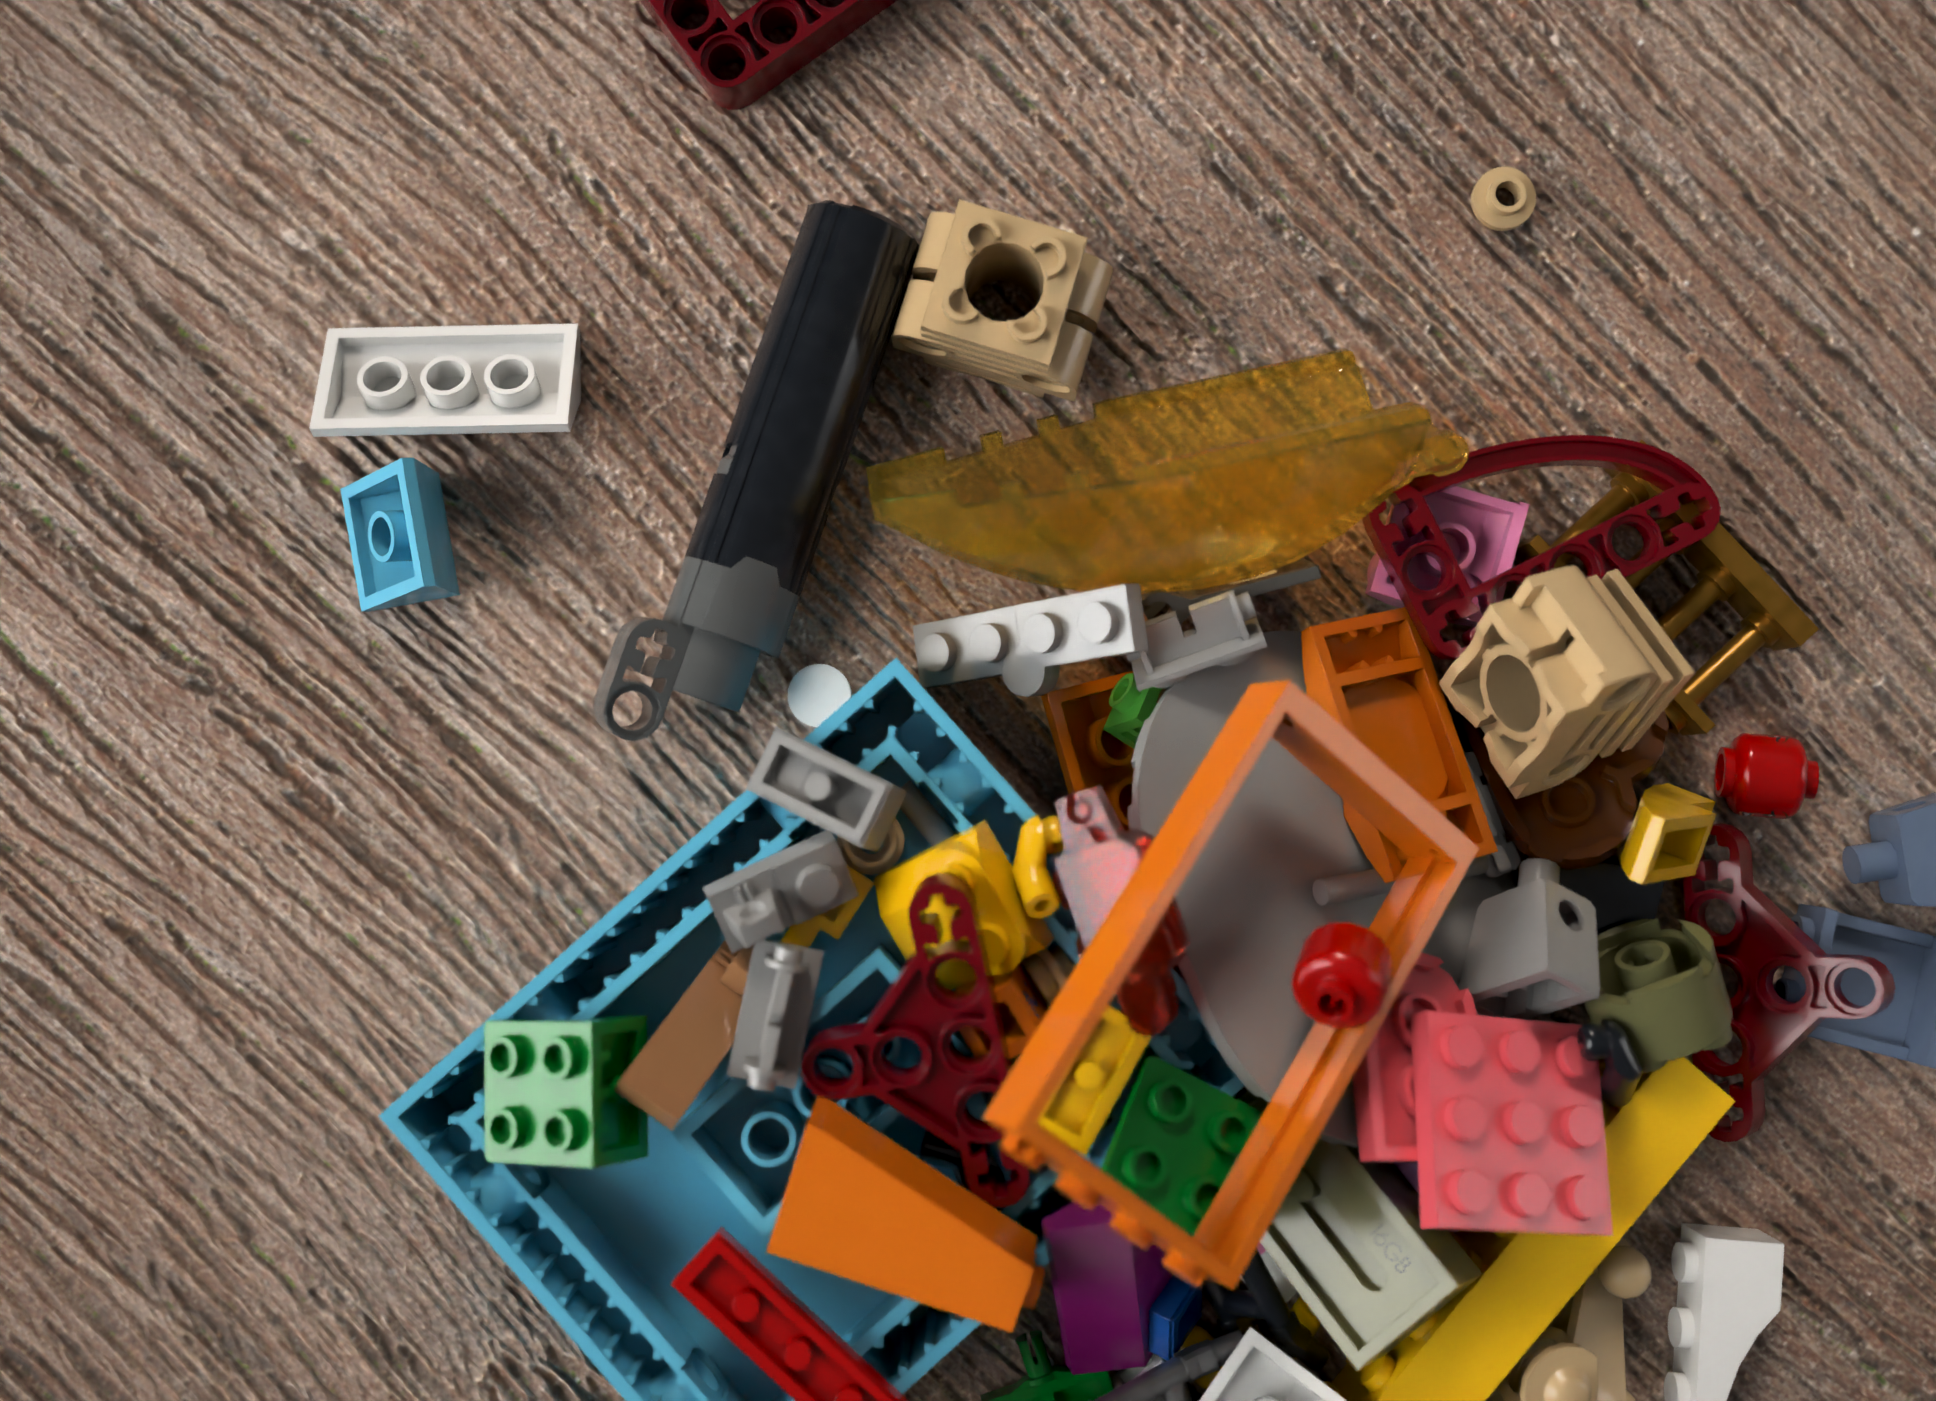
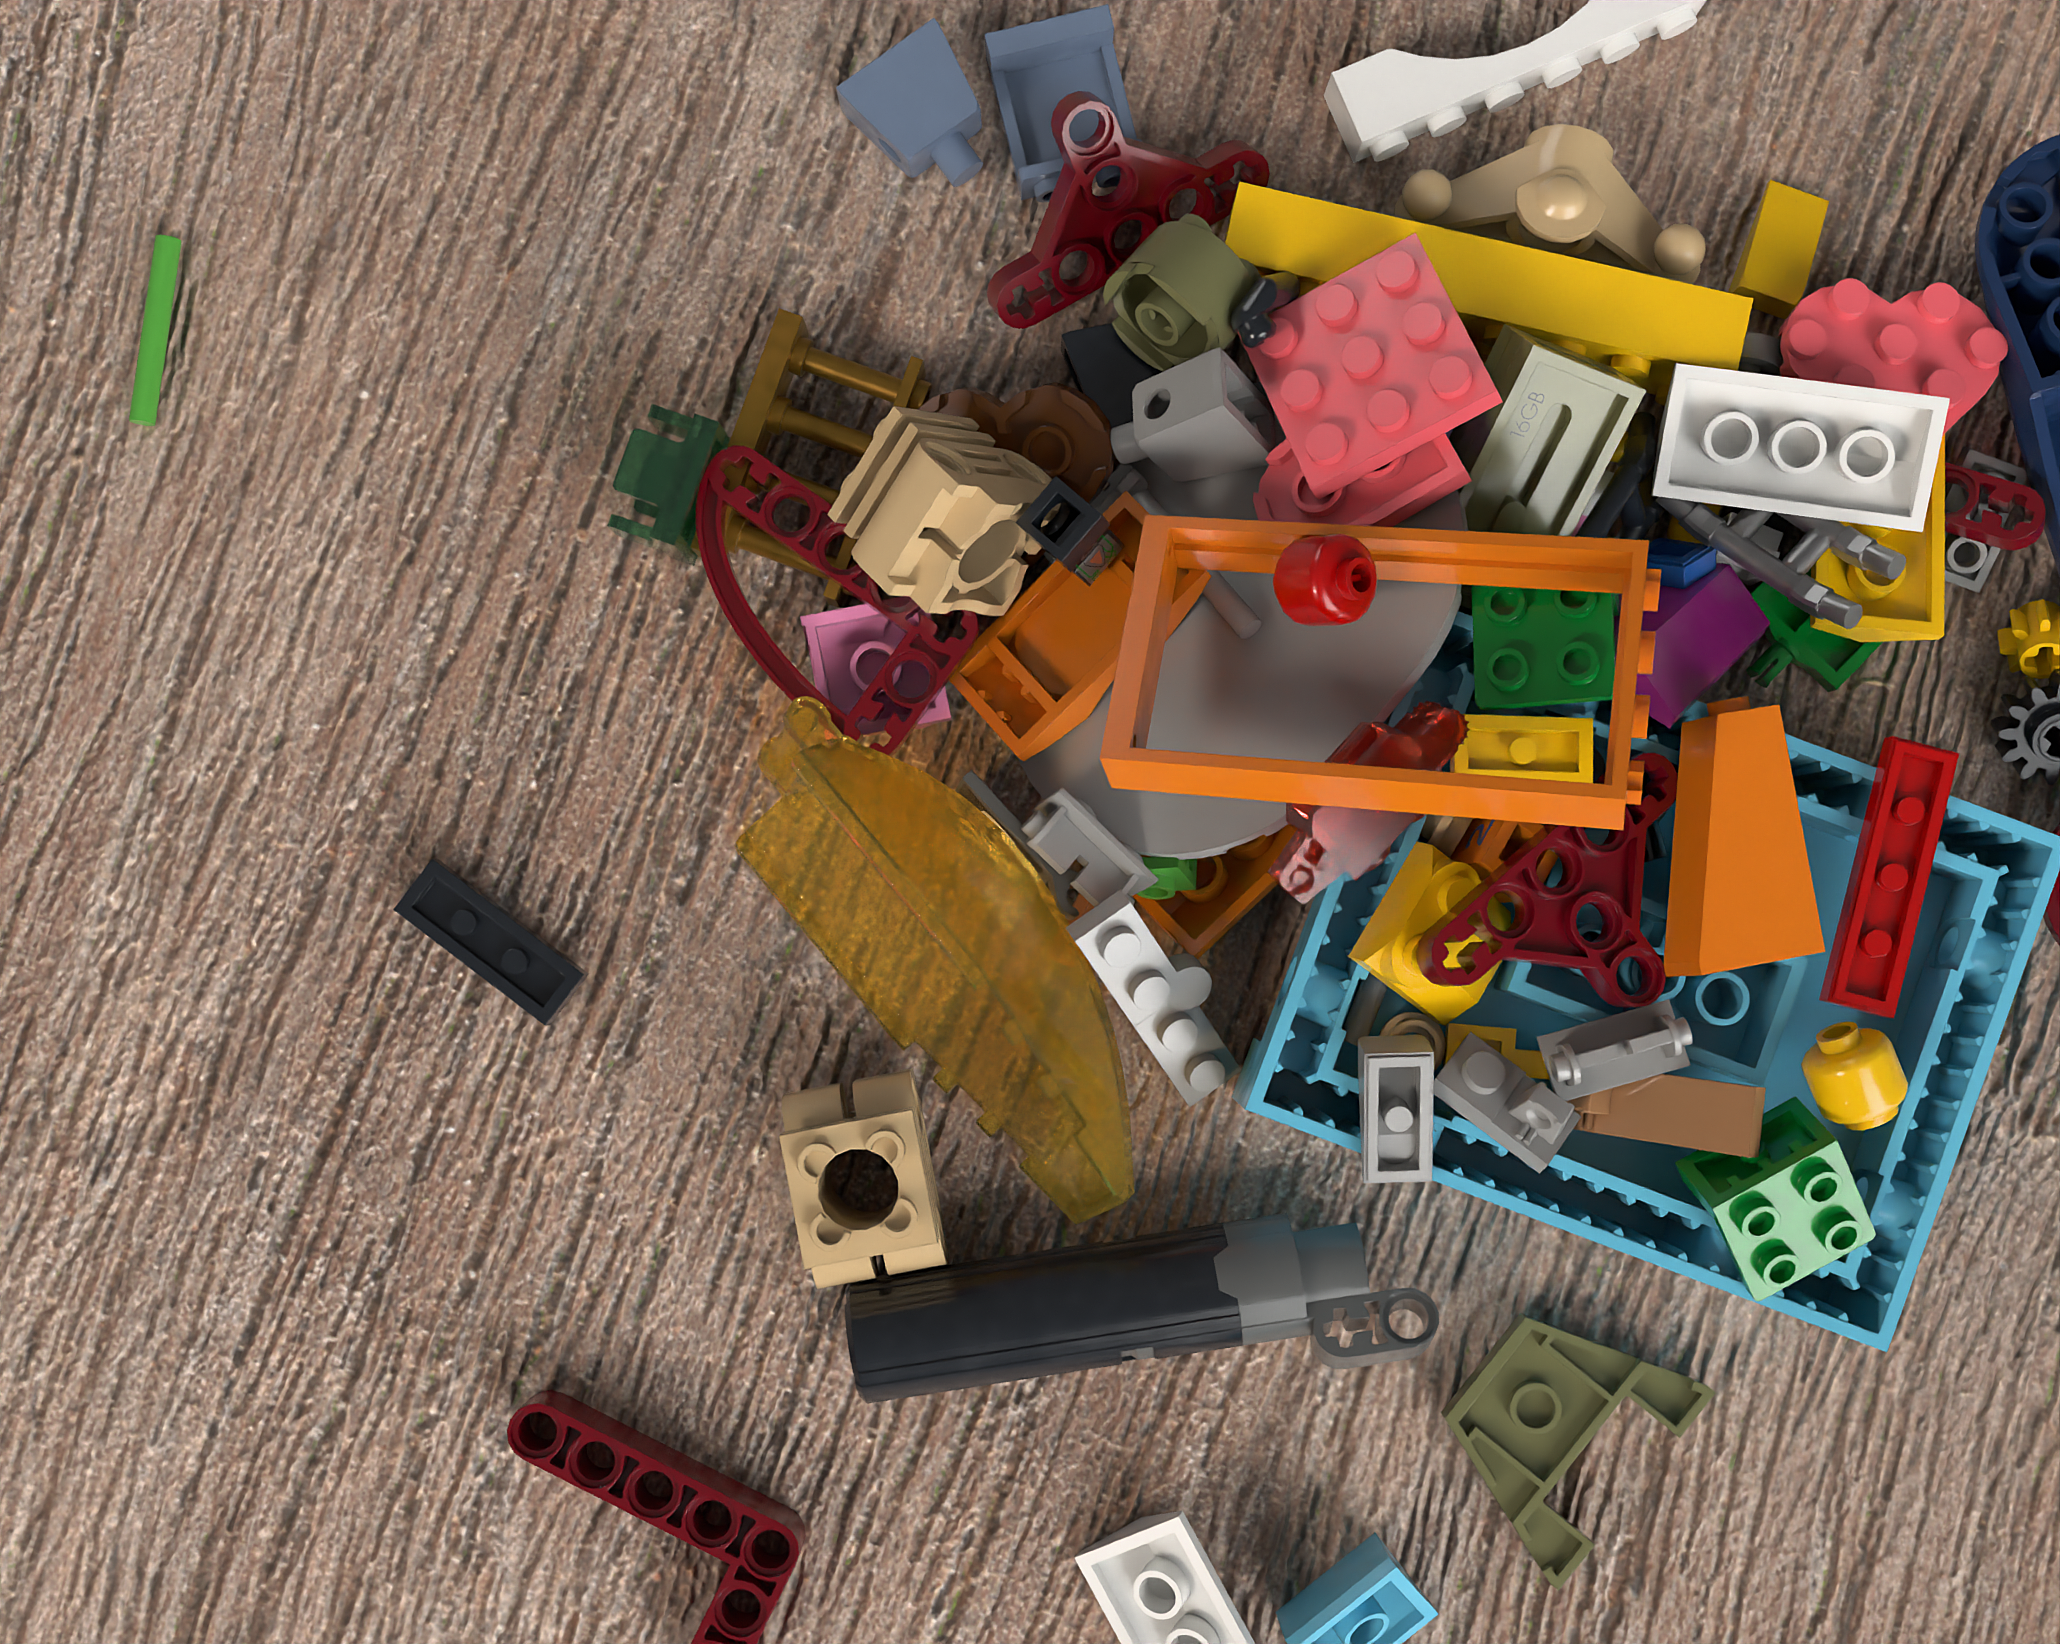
camera: 115 degrees left, 0 degrees up
white tile [788,664,852,728] -> none
yellow arm [1012,815,1068,918] -> none
tan plate [1471,167,1536,231] -> none
yellow slope [1620,783,1717,885] -> none
red head [1714,733,1819,819] -> none
none -> black plate [393,859,589,1026]
none -> clear green panel [607,404,730,566]
none -> black leg [1016,476,1125,587]
none -> olive wing [1441,1313,1716,1591]
none -> yellow head [1801,1022,1908,1130]

